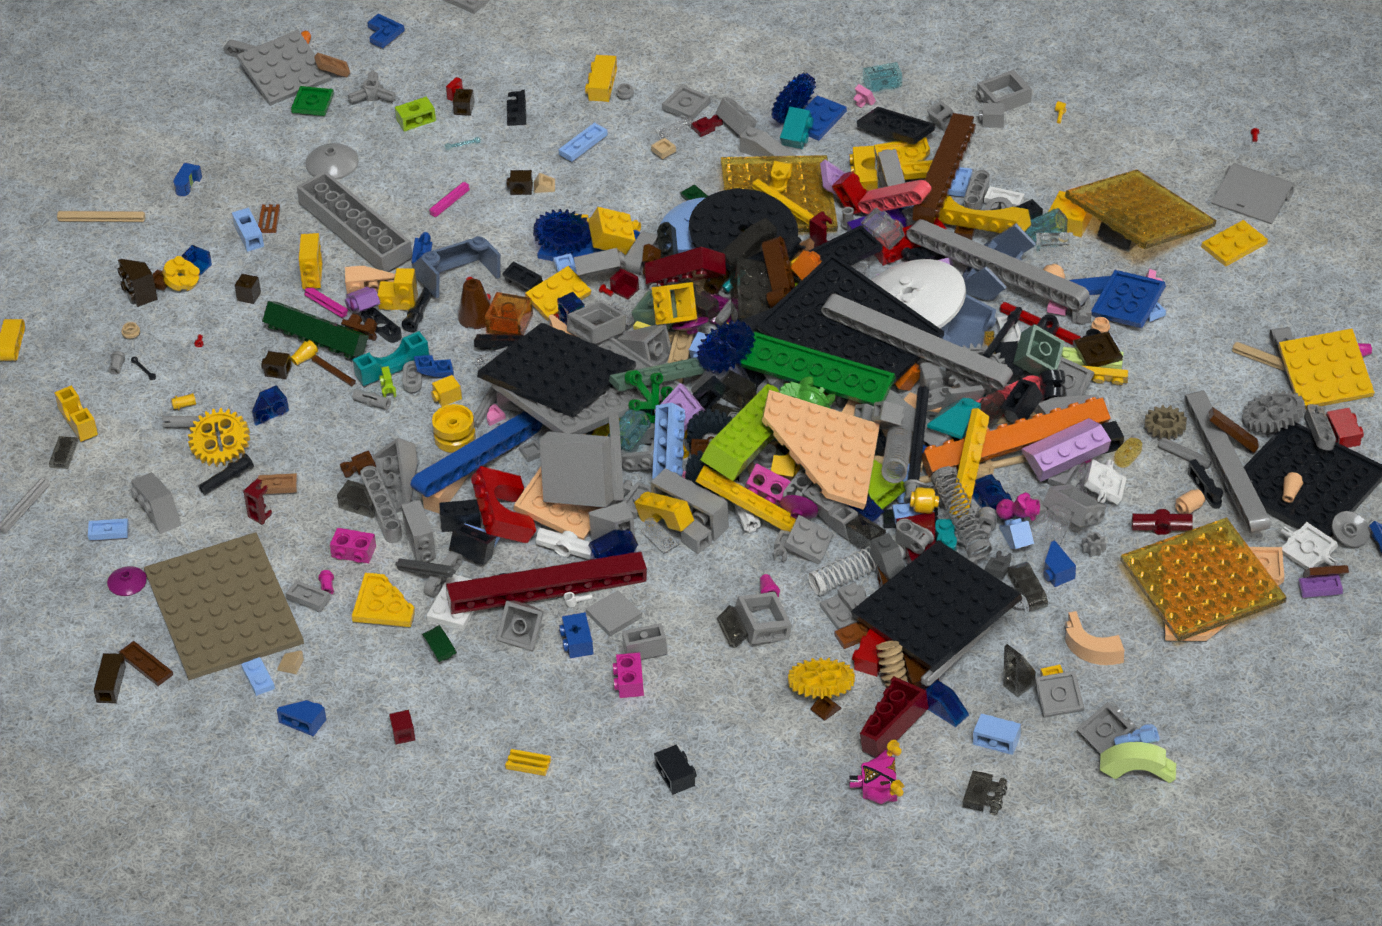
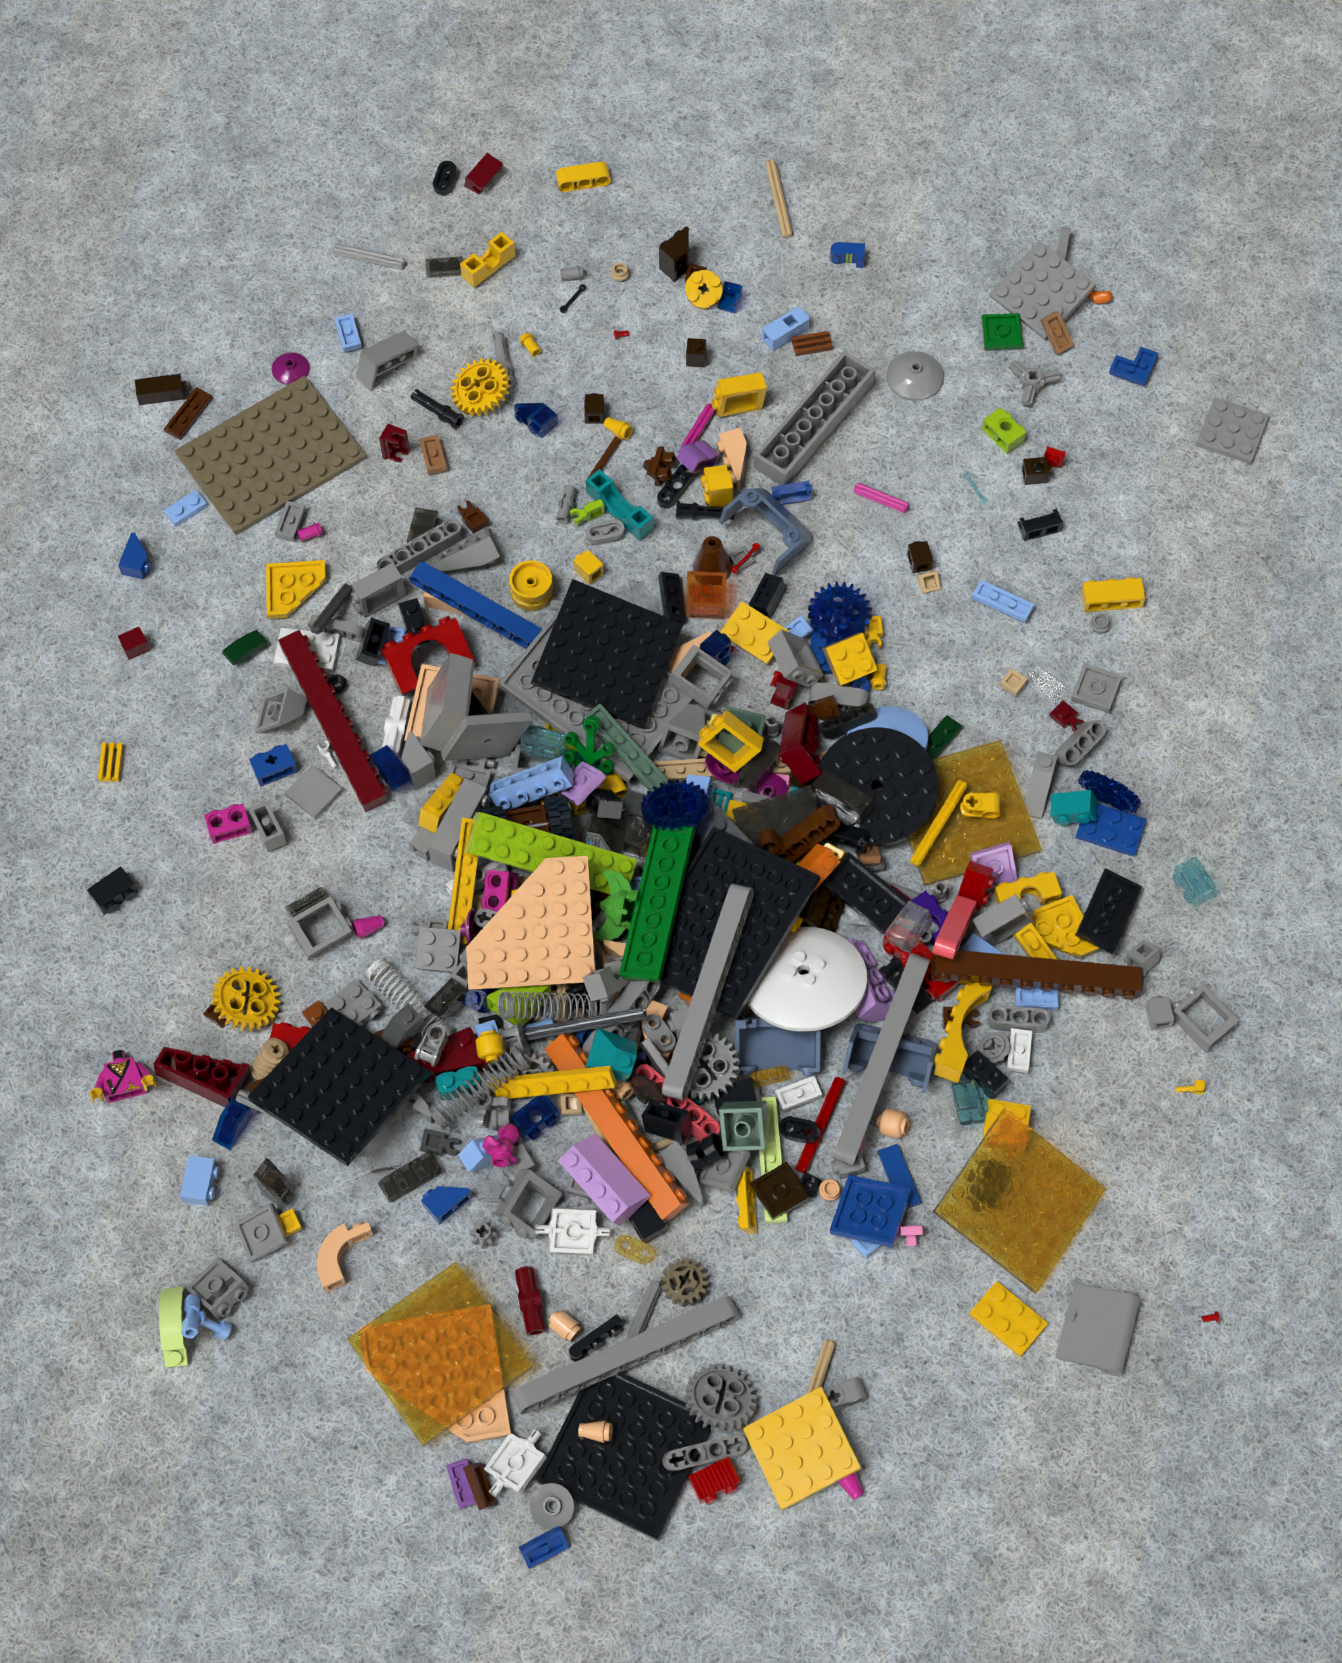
camera: 75 degrees right, 20 degrees up
dark green brick [262,301,369,359] -> none
tan slope [277,651,304,674] -> none
dark pink brick [330,528,376,564] -> none
blue slope [414,355,454,377] -> none
dark red hinge [809,211,832,248] -> none
bright pink tile [854,84,876,108] -> none
clear smoke plate [963,771,1008,815] -> none
black bar [982,307,1023,359] -> none
reddish brown tile [1209,407,1259,453] -> none

